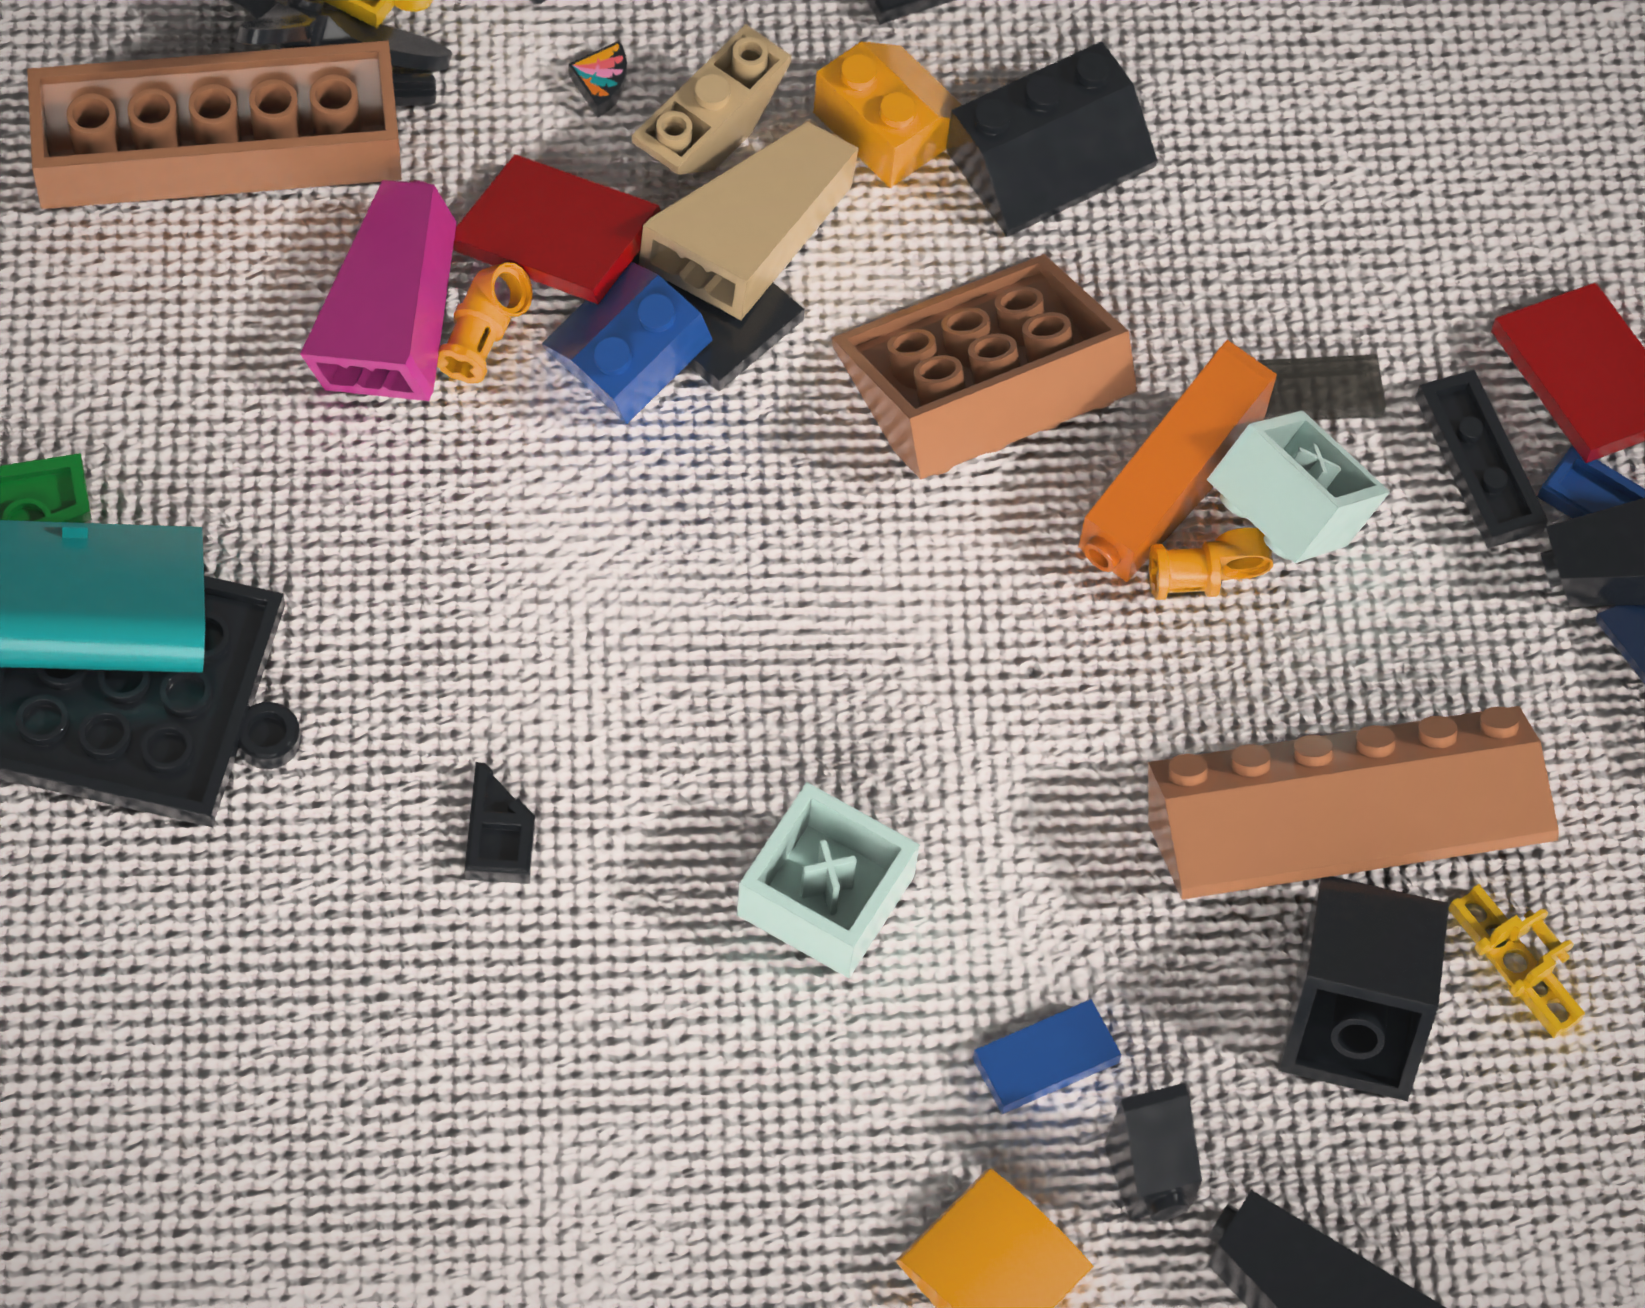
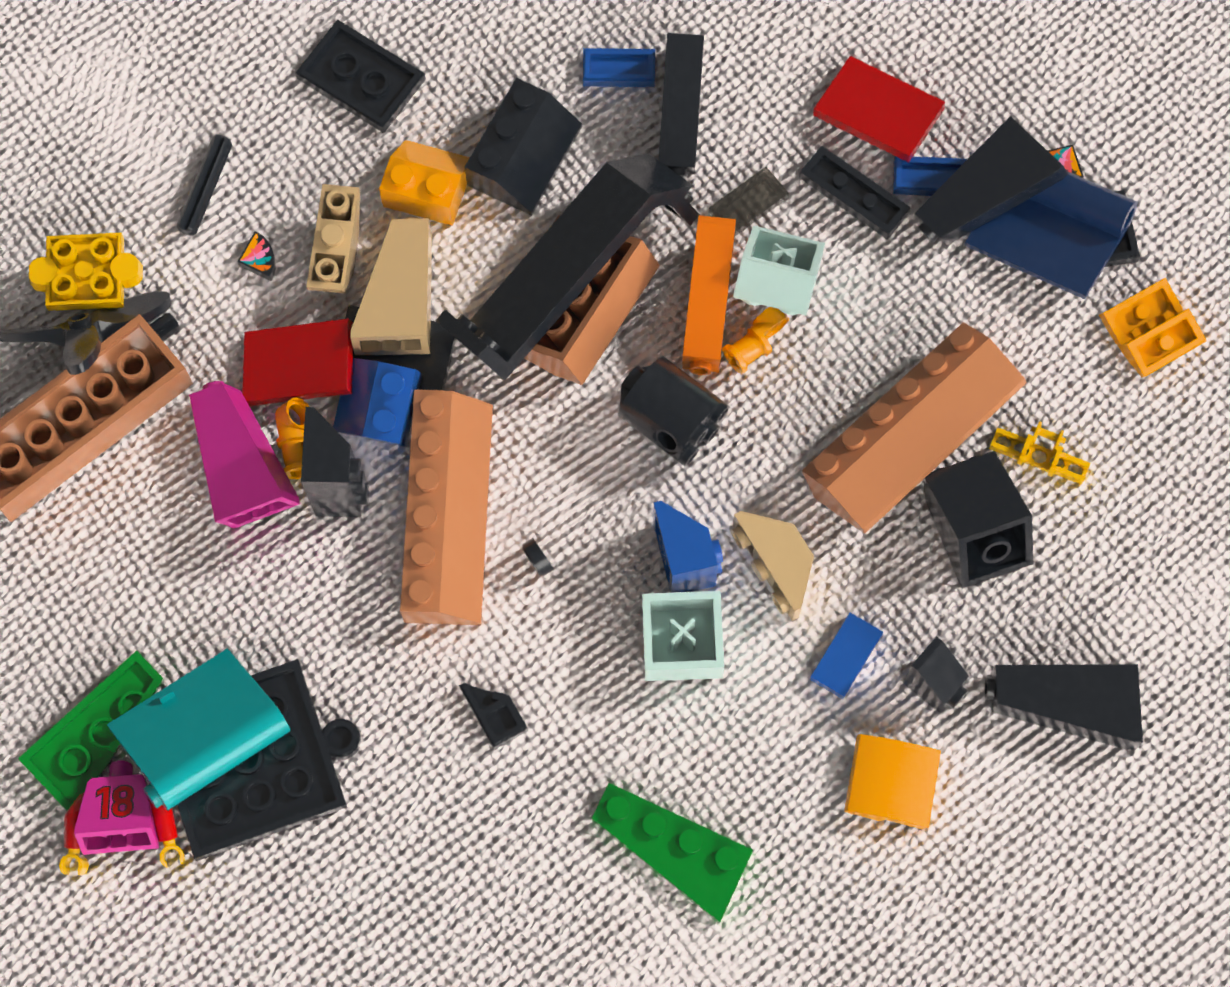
camera: 25 degrees left, 10 degrees up
none -> black slope [301,407,369,517]
none -> nougat slope [400,390,493,625]
none -> black panel [435,153,700,380]
none -> black tile [521,538,554,577]
none -> blue tile [583,48,655,87]
none -> green wing [592,783,753,925]
none -> black cylinder [618,356,730,467]
none -> blue slope [653,501,723,593]
none -> black slope [659,33,704,178]
none -> tan slope [731,511,814,621]

